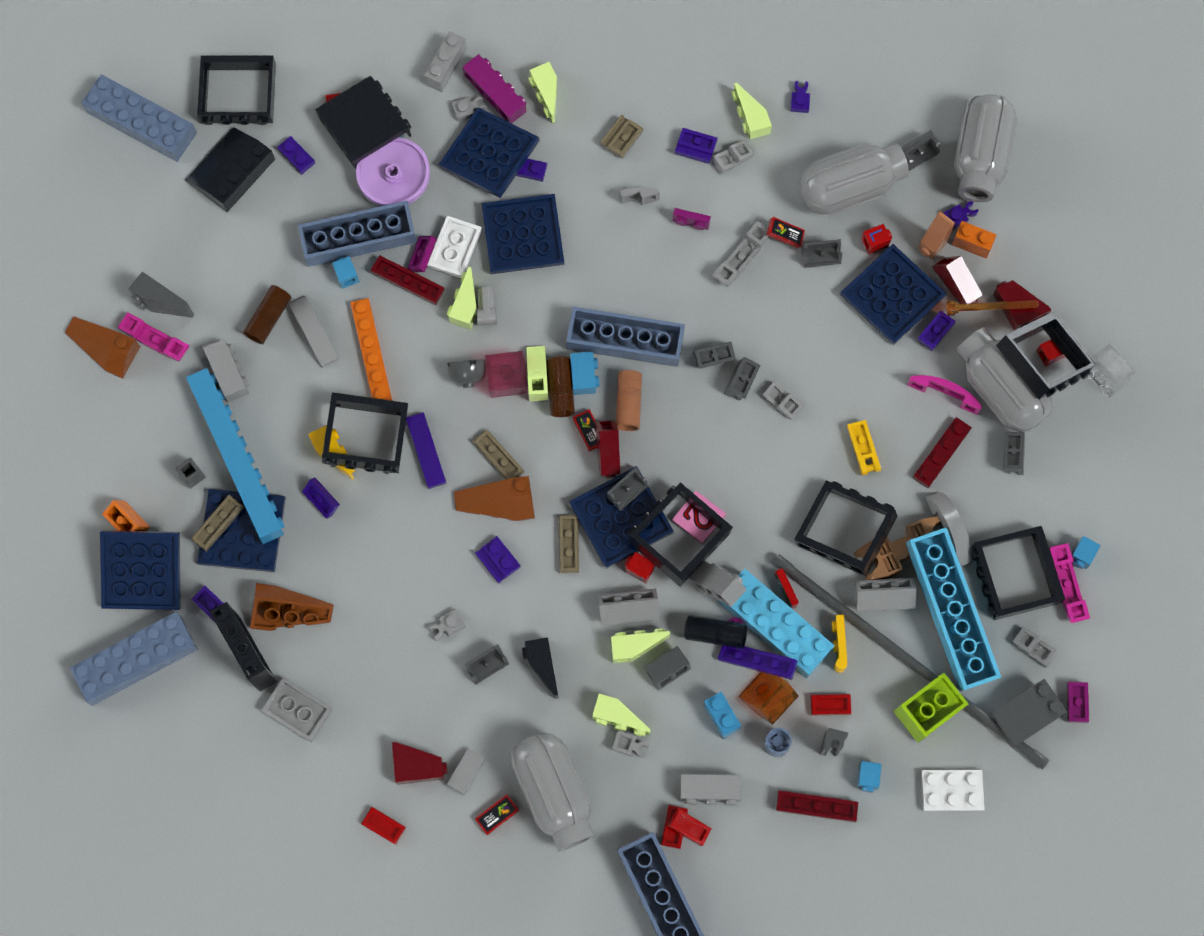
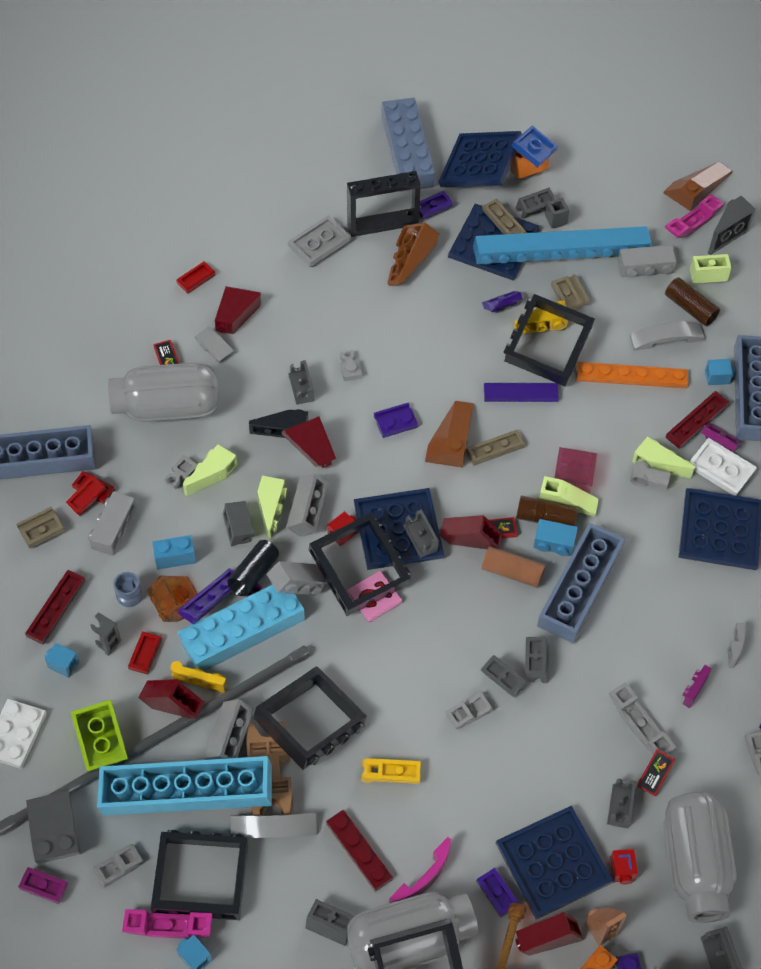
camera: 105 degrees right, 15 degrees down
dark grey cylinder [447,359,486,388] -> none
dark tan tile [559,515,579,573] -> none
red tile [774,568,799,609] -> none
none -> dark tan plate [16,507,65,549]
none -> dark red slope [138,679,205,719]
none -> dark red slope [281,416,336,468]
none -> blue plate [511,125,558,168]
none -> dark grey hinge [515,187,556,218]
none -> dark tan plate [551,274,590,310]
none -> yellowish green brick [689,254,731,284]

